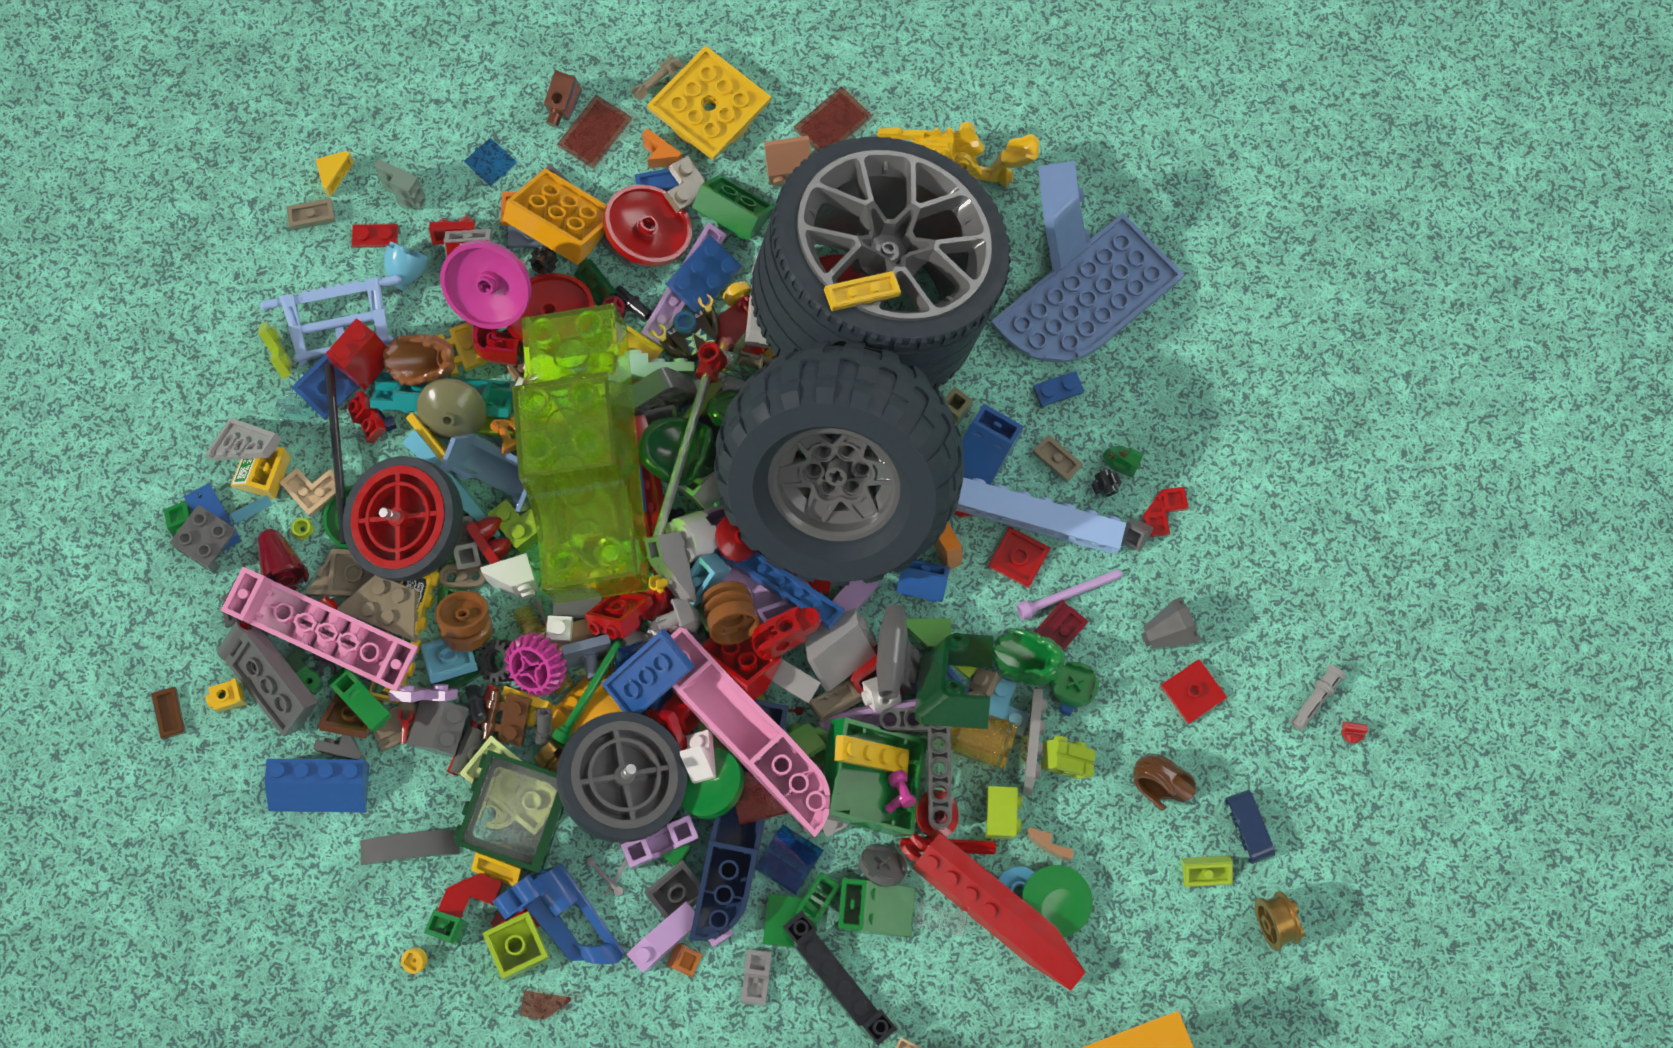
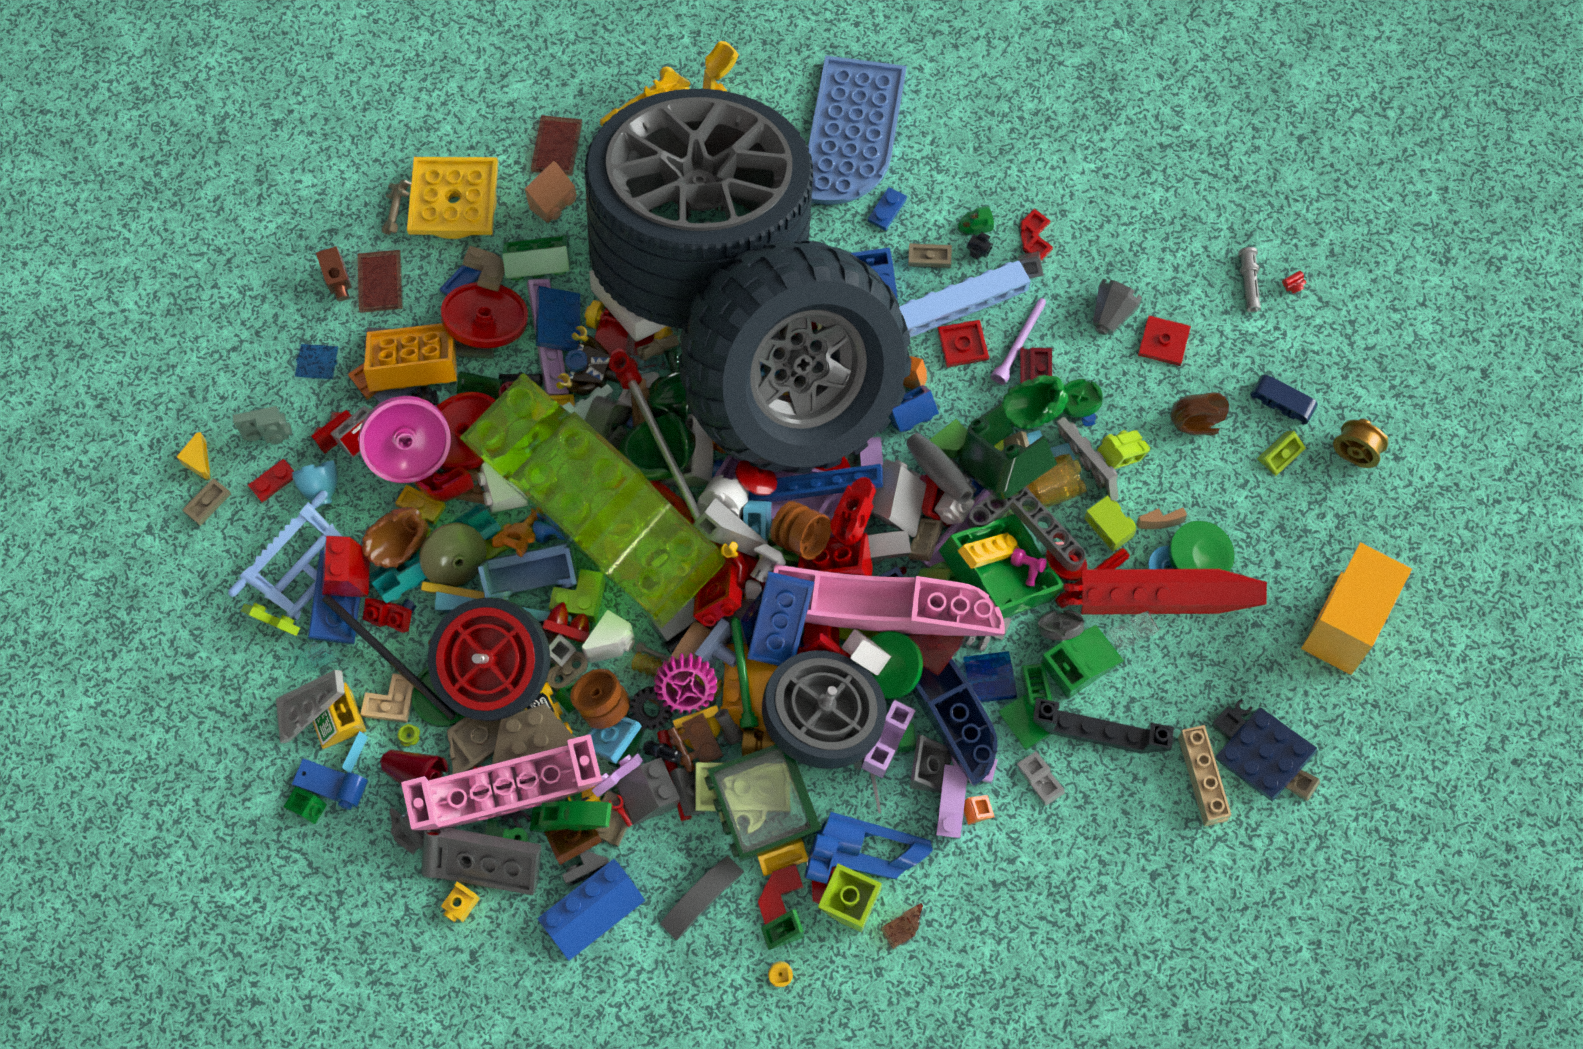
camera: 35 degrees left, 5 degrees down
reddish brown tile [151,687,186,740] -> none
dark grey bracket [169,505,236,574] -> none
white plate [546,616,573,642] -> none
light grey hinge [586,857,624,897] -> none
orange slope [642,128,682,169] -> none
yellow tile [824,271,901,311] -> none
medium blue windscreen [1038,161,1091,271] -> none

